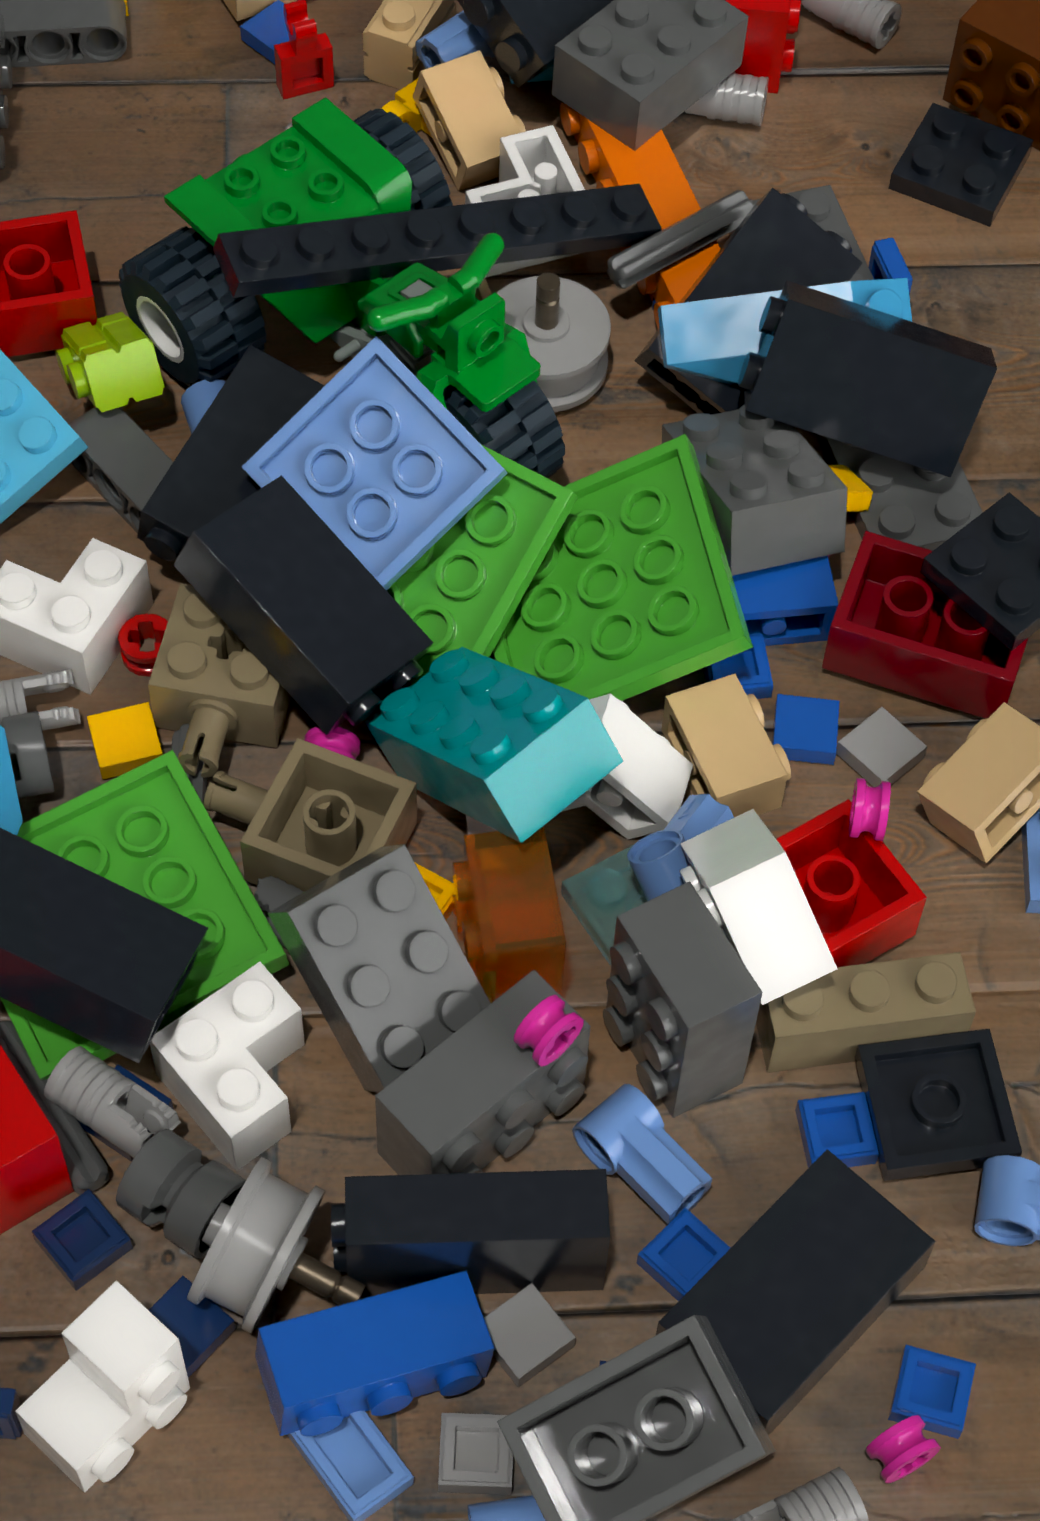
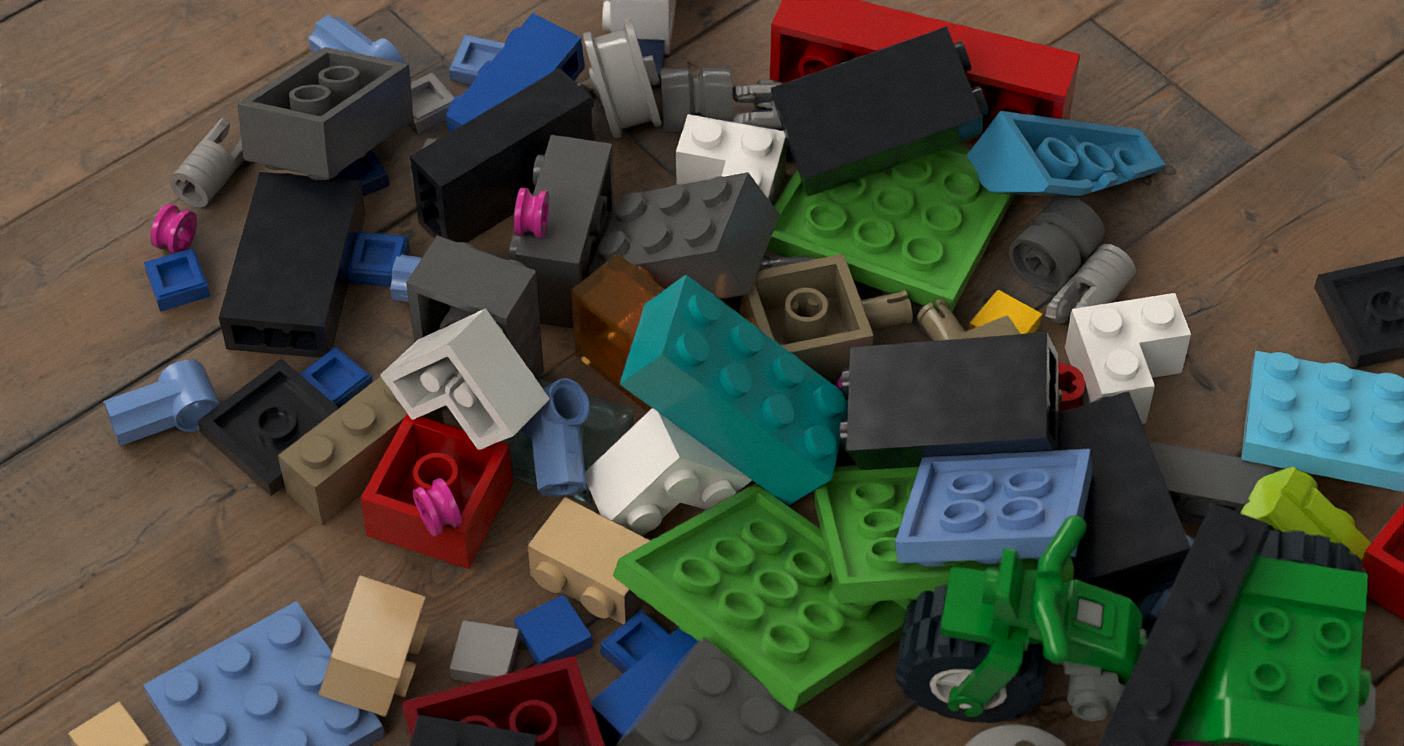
camera: 145 degrees right, 5 degrees down
dark blue tile [32,1189,133,1291] -> none

